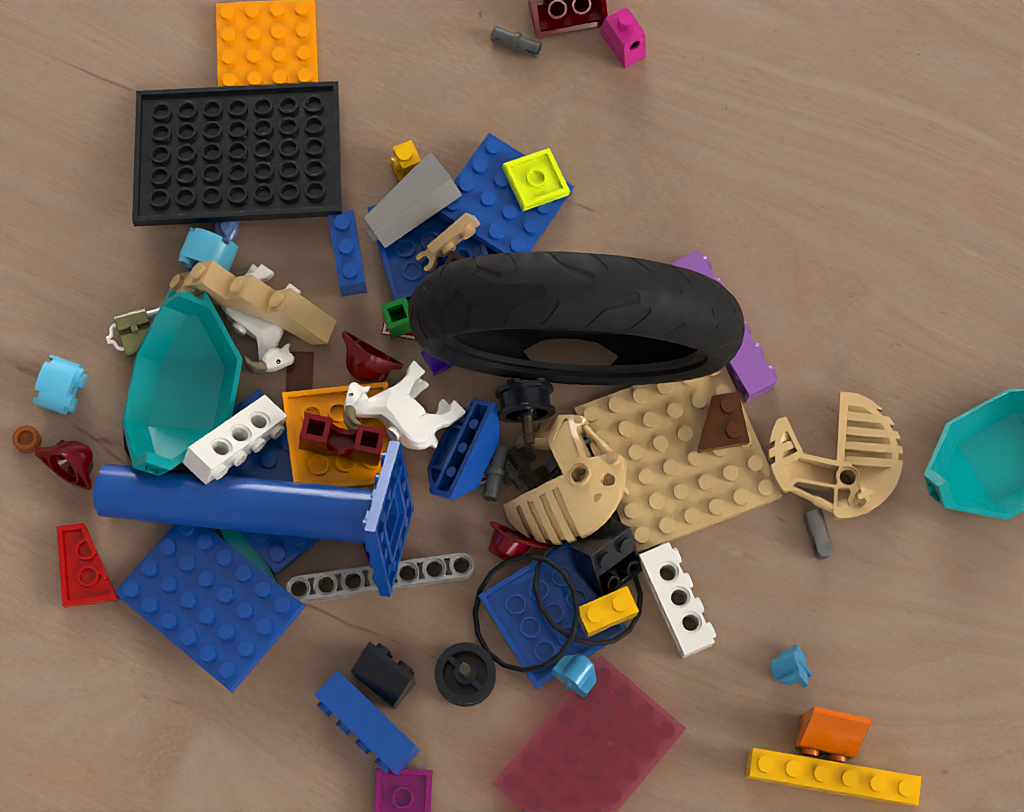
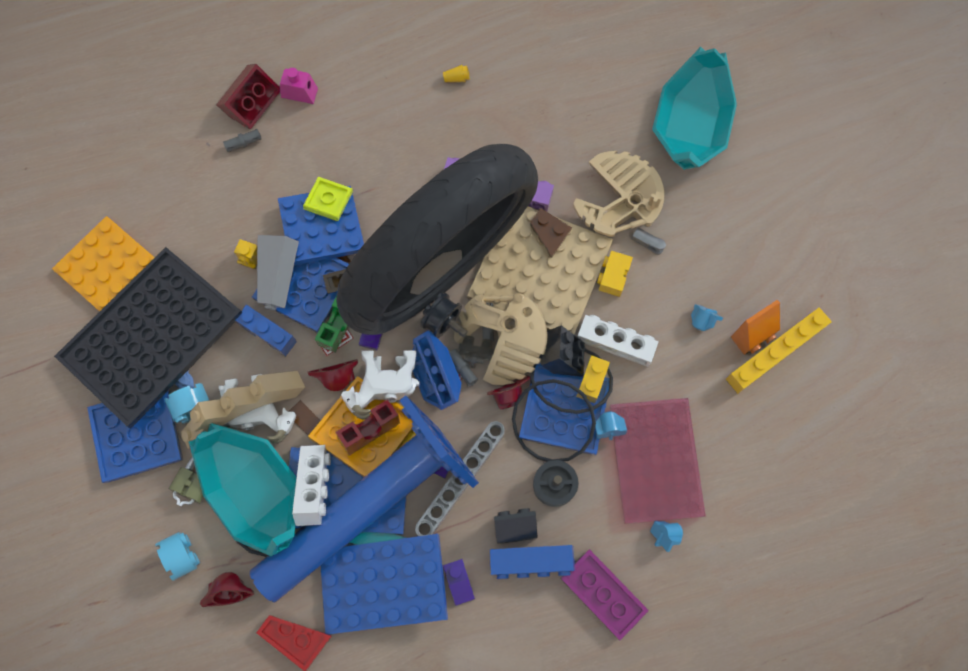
camera: 45 degrees left, 0 degrees up
dark orange tile [12,425,41,453] -> none
tan plate [416,213,480,272] -> none
none -> blue plate [87,391,183,483]
none -> yellow cone [443,64,470,83]
none -> dark purple slope [443,559,475,605]
none -> yellow brick [597,251,633,297]

